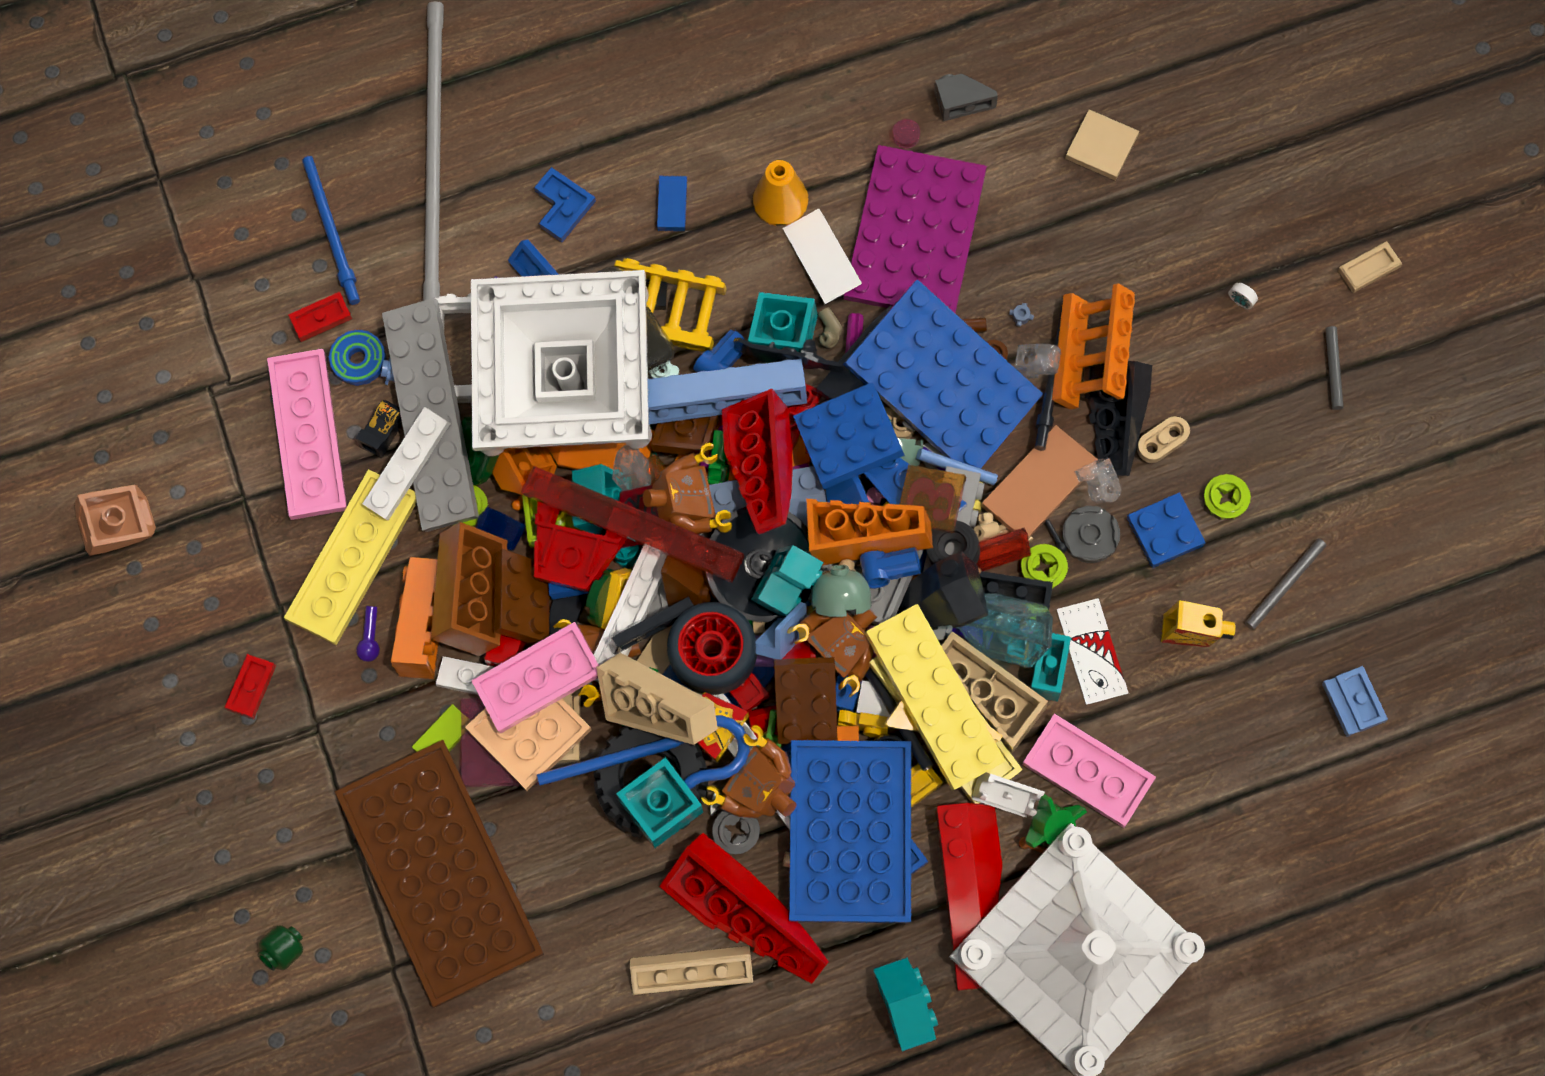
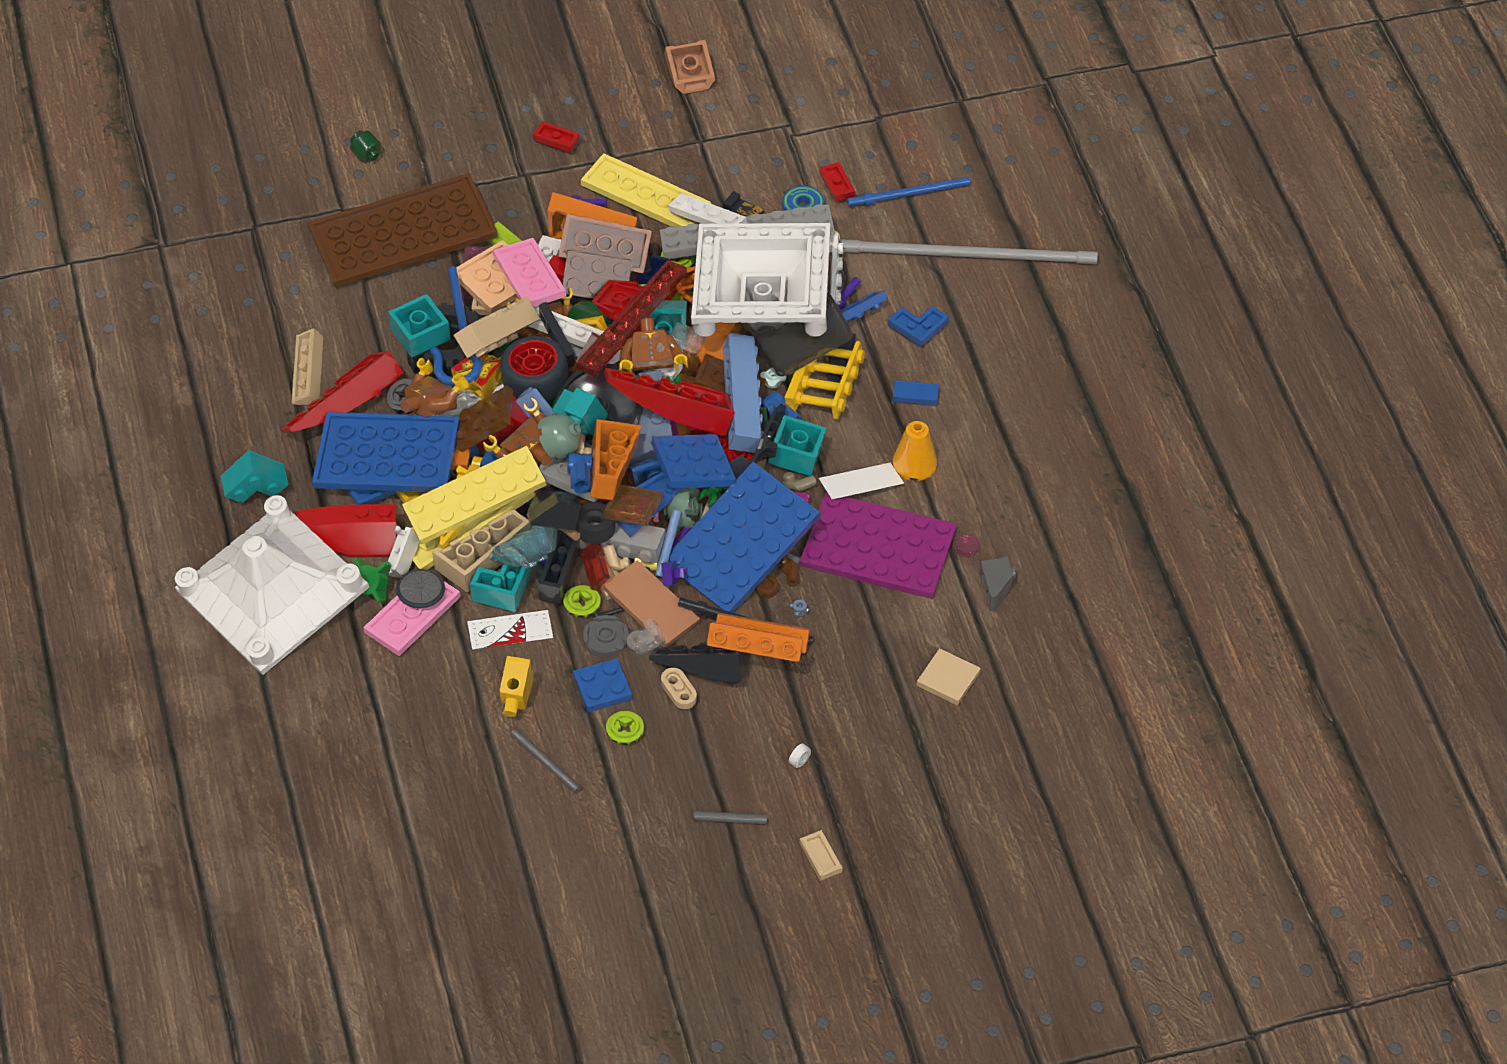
camera: 90 degrees right, 20 degrees down
bright pink plate [267,349,347,520] -> none
clear leg [1015,344,1061,379] -> none
medium blue plate [1322,666,1388,737] -> none
none -> dark grey wheel [396,569,445,608]
none -> dark purple tile [661,561,688,586]

